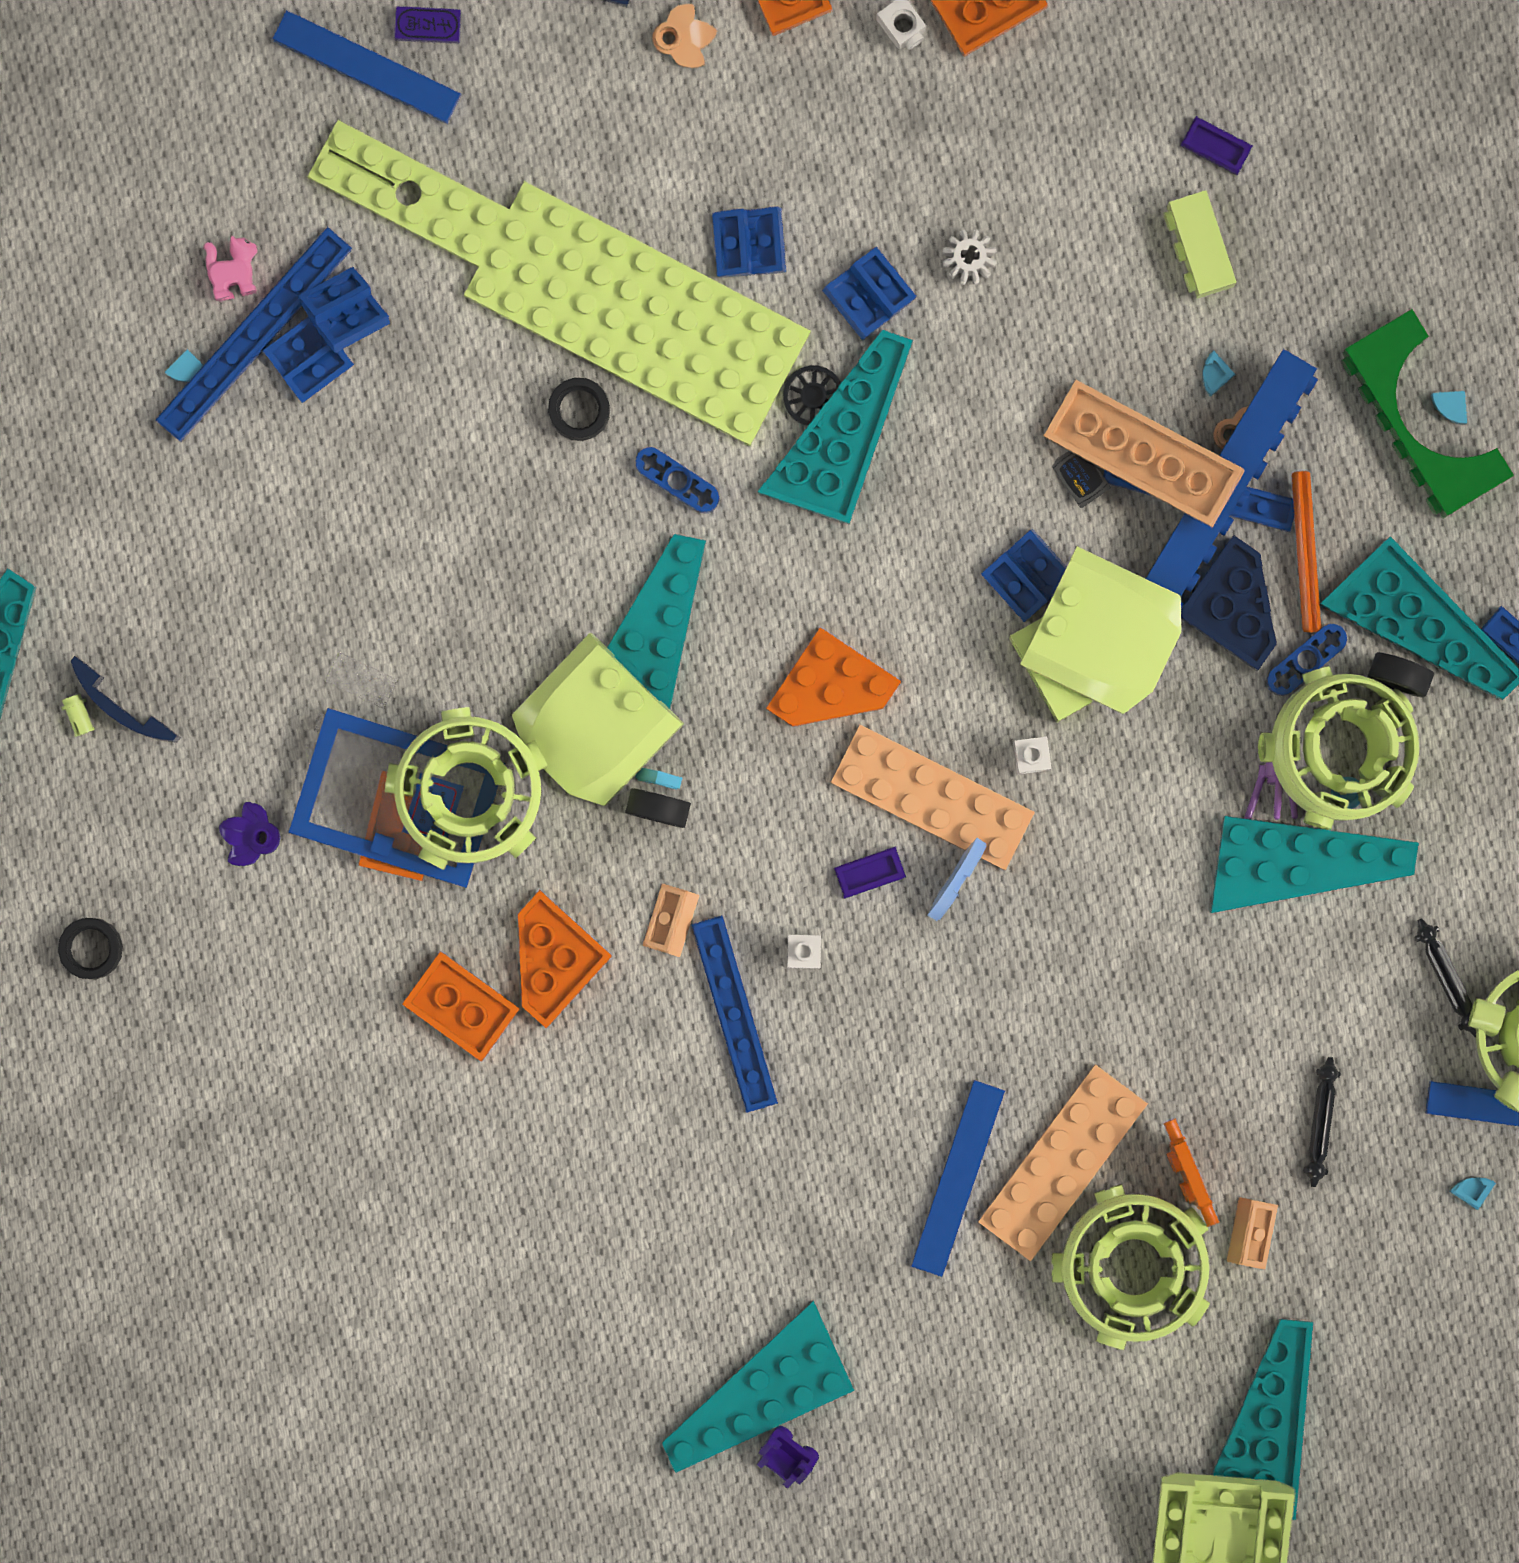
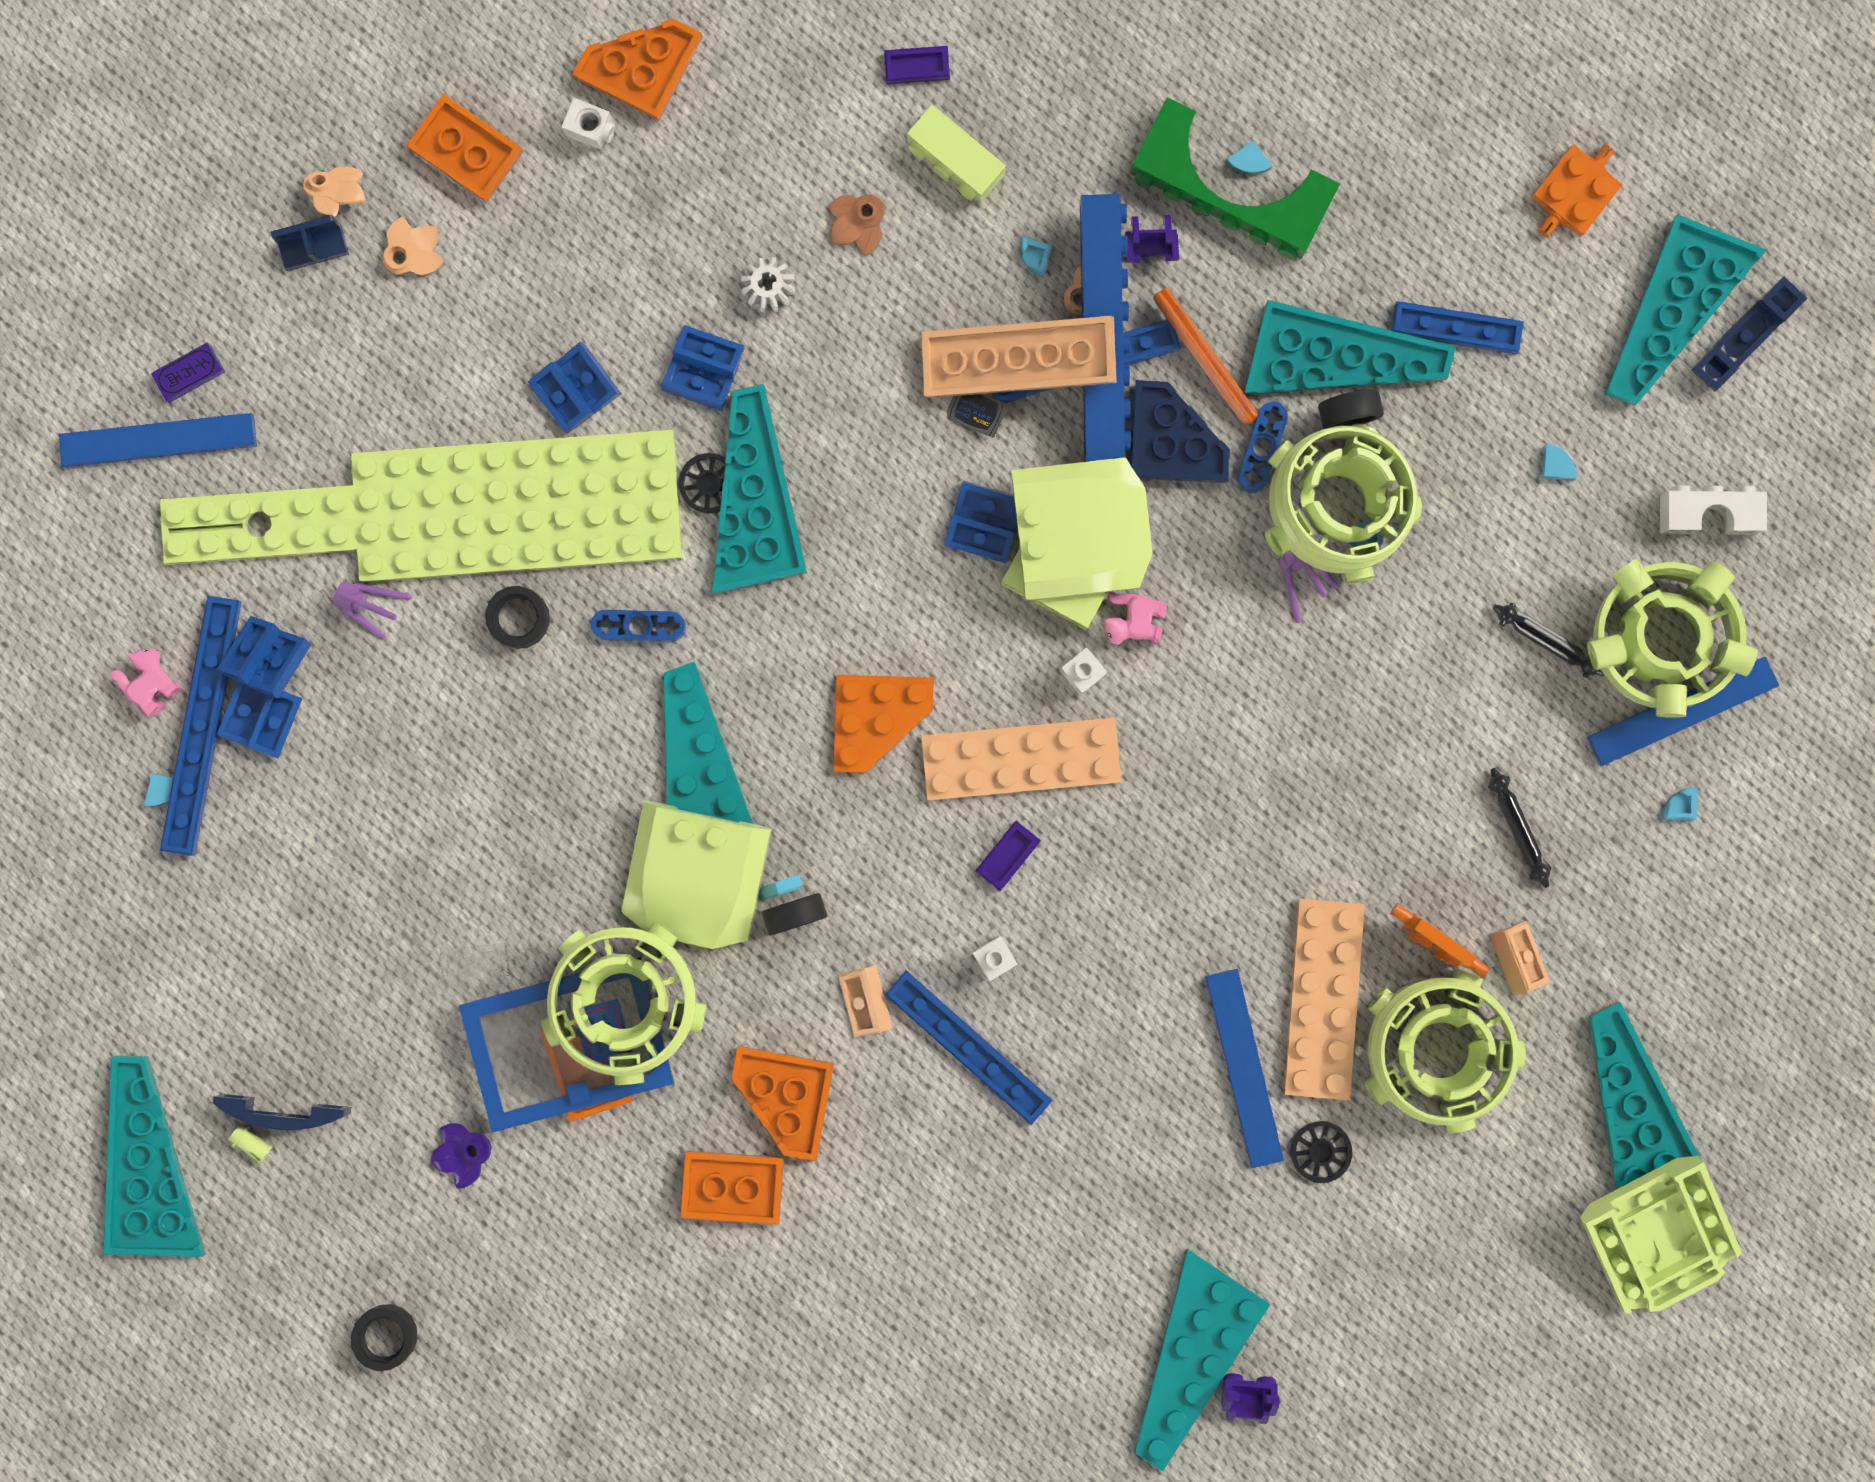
camera: 35 degrees left, 0 degrees up
light blue tile [928,838,986,921] -> none
teal wing [1210,816,1419,913] -> none
none -> medium lavender plant [333,581,412,639]
none -> nougat plate [829,194,885,256]
none -> bright pink animal [1102,592,1167,645]
none -> dark purple piece [1125,215,1179,263]
none -> black wheel [1290,1121,1353,1183]

